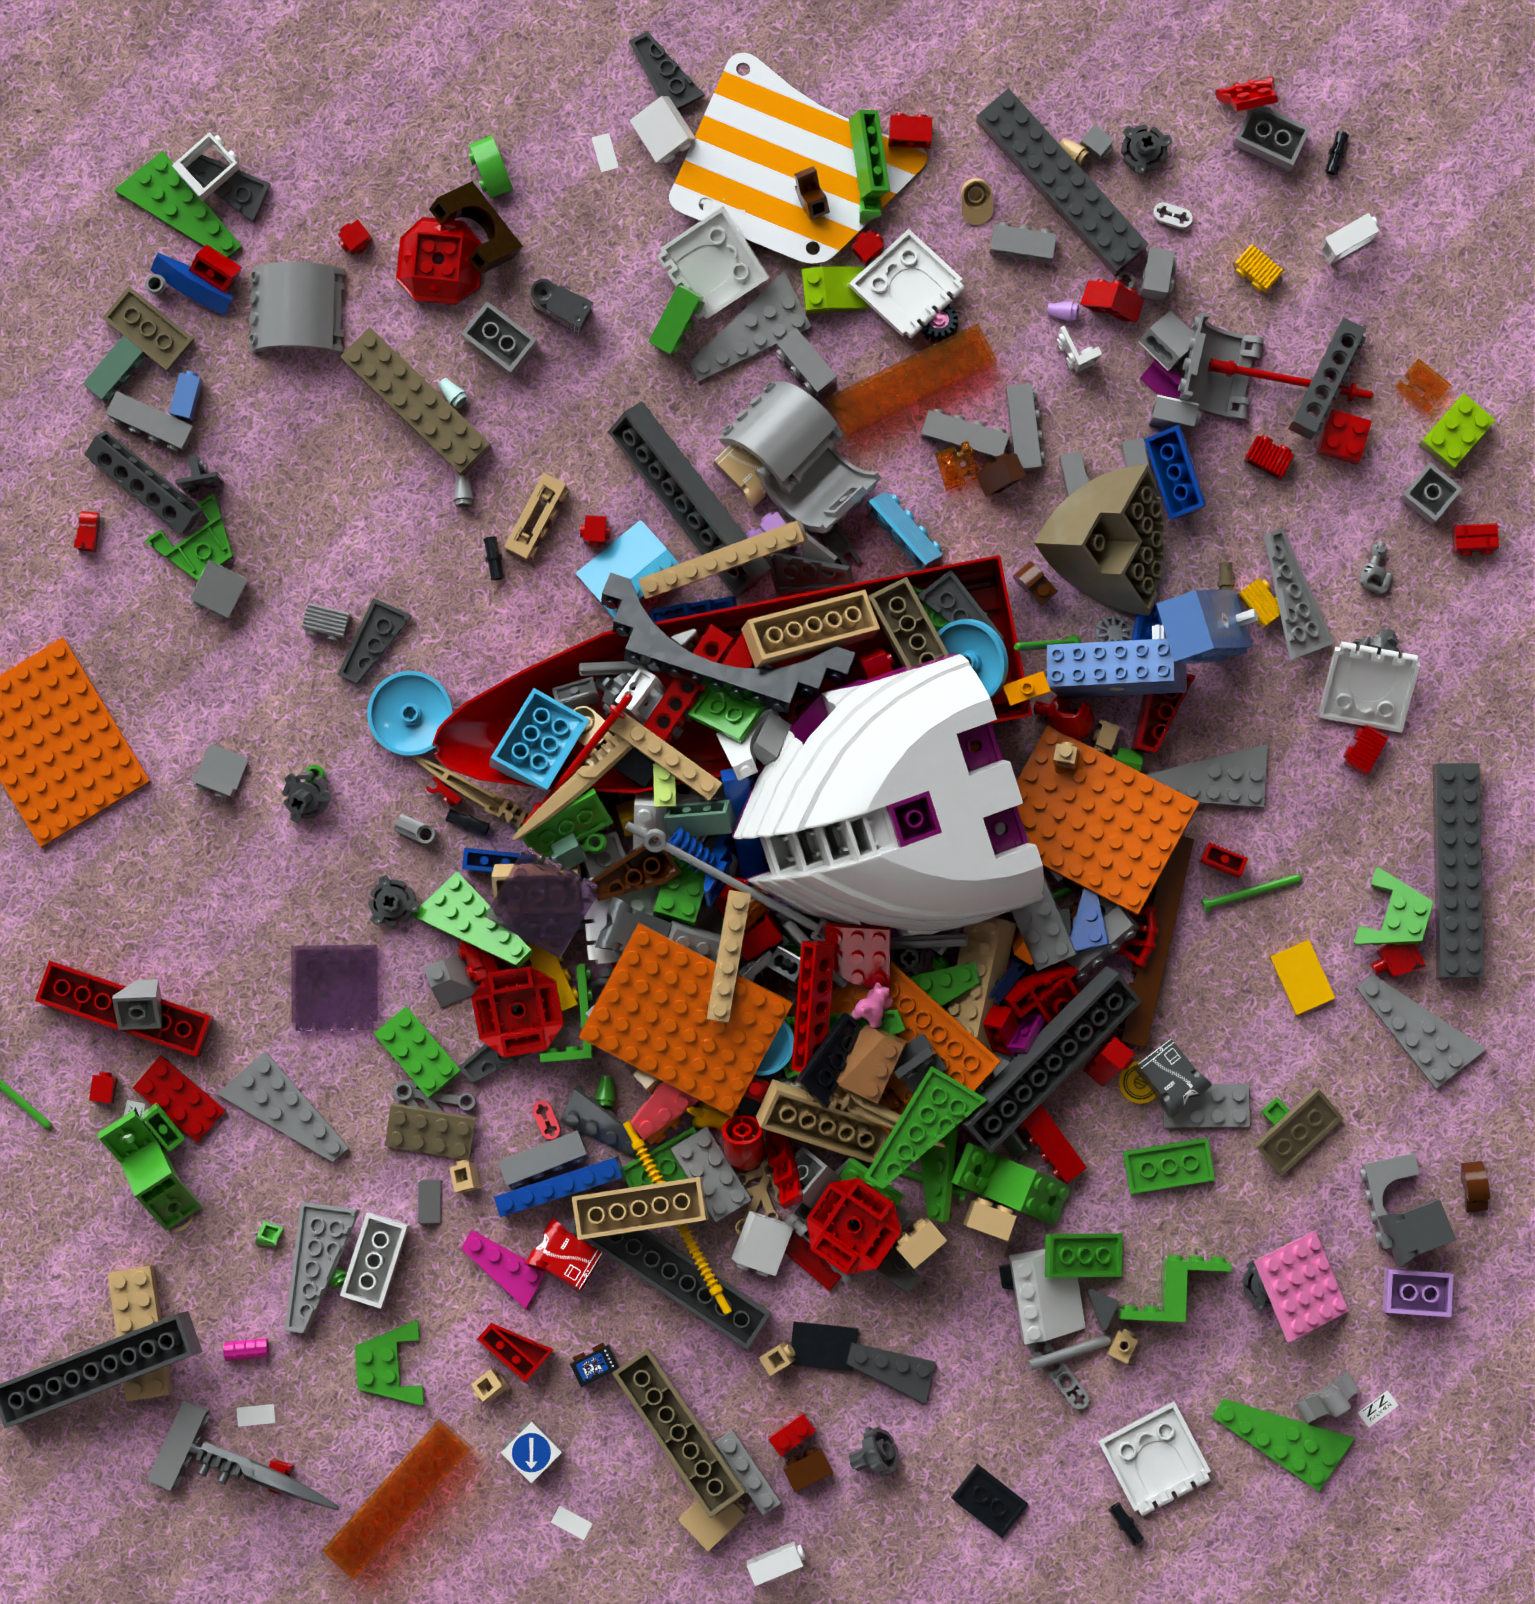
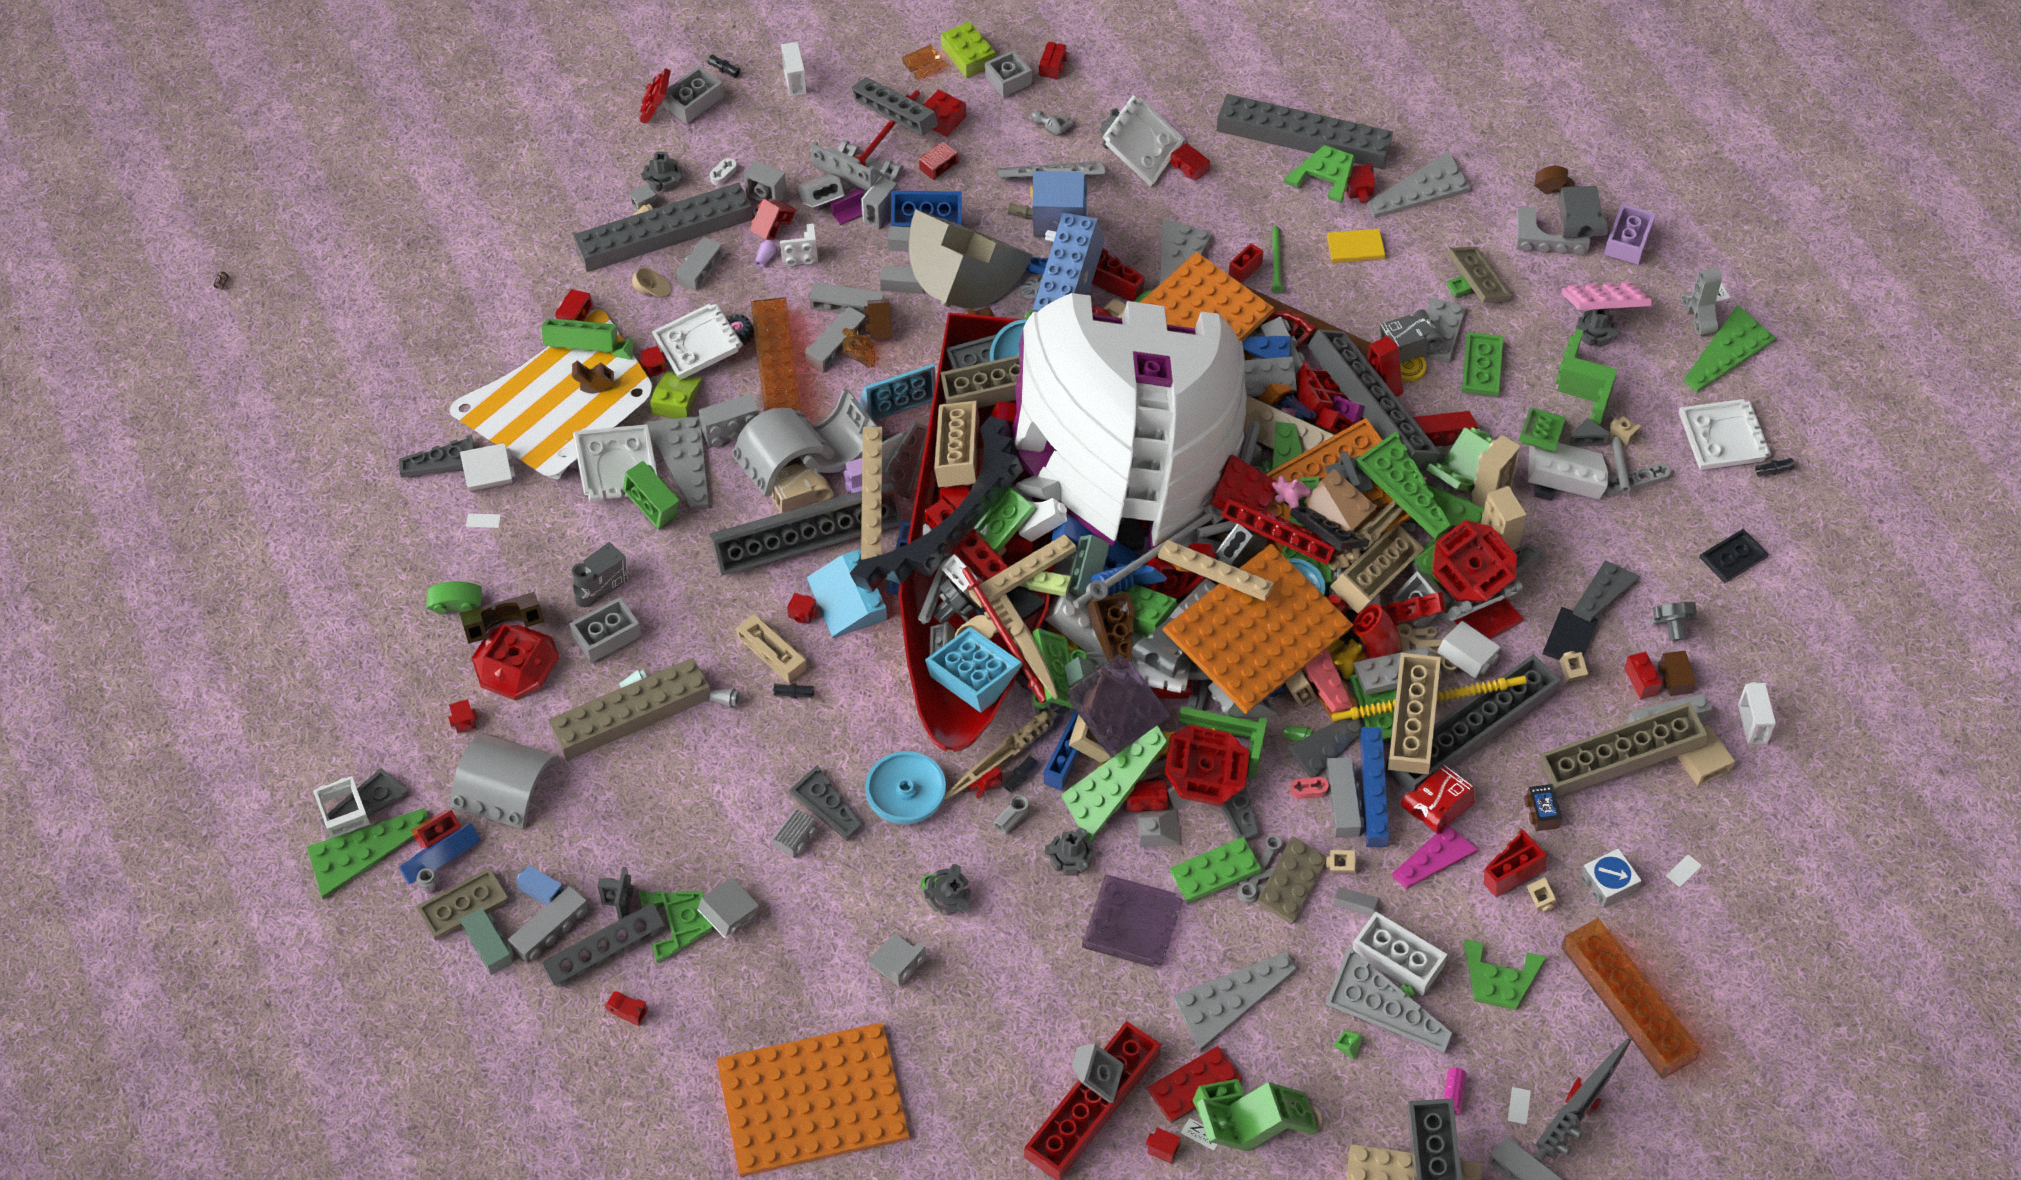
camera: 75 degrees left, 30 degrees down
yellow brick [1234,244,1284,293] -> none

